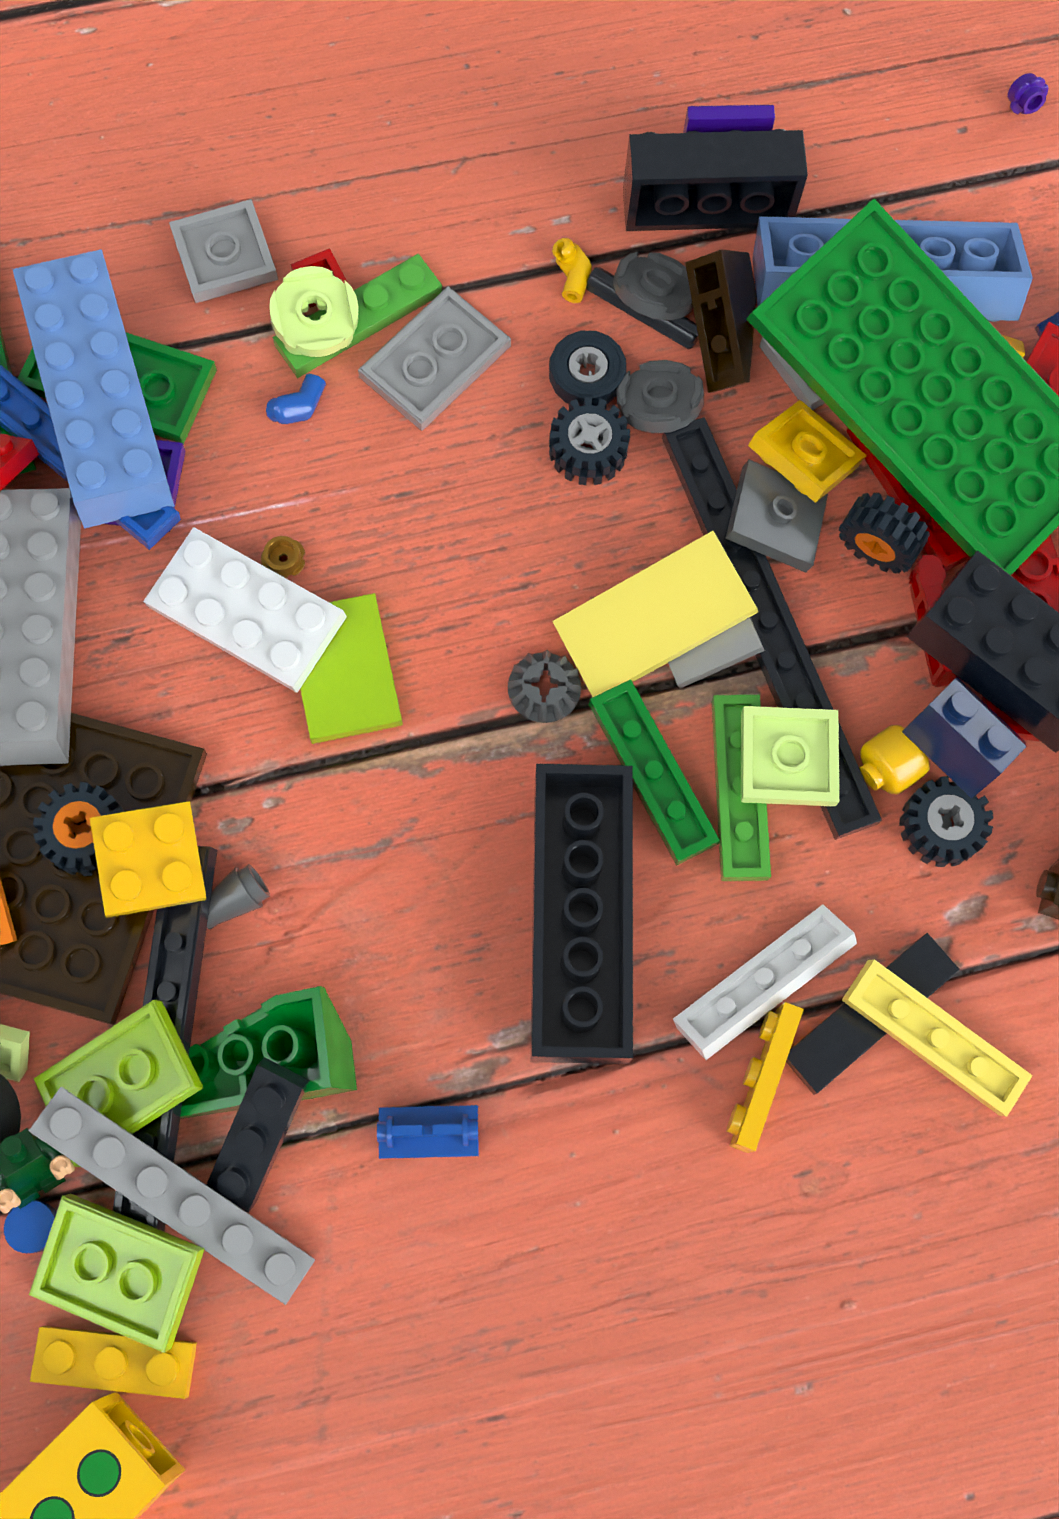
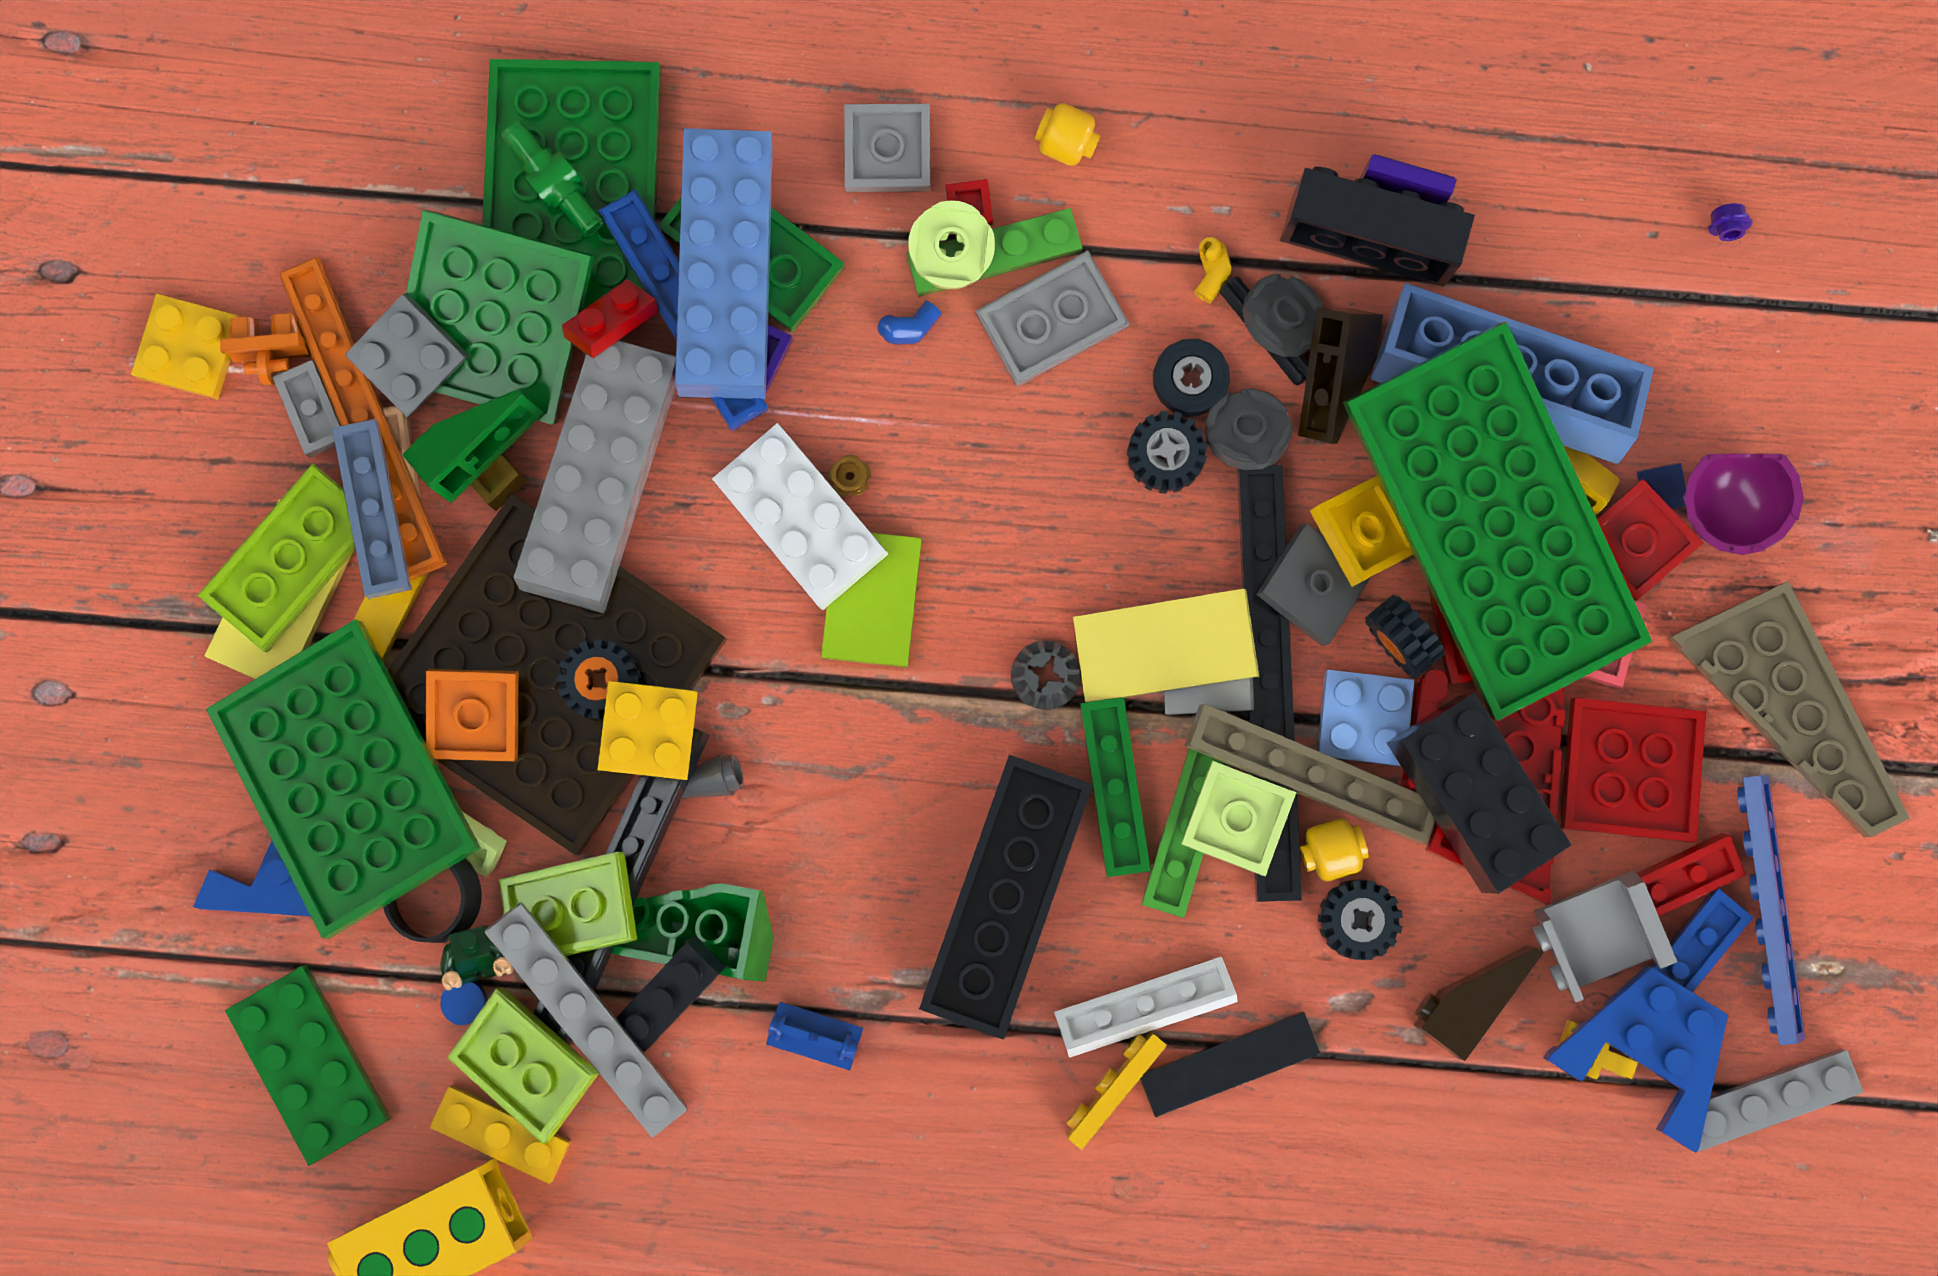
camera: 25 degrees right, 10 degrees up
light yellow plate [842,959,1033,1117] -> none
dark blue slope [902,677,1027,799] -> none
none -> yellow head [1034,103,1100,166]
none -> dark tan plate [1185,704,1435,844]
none -> light blue plate [1317,669,1414,767]

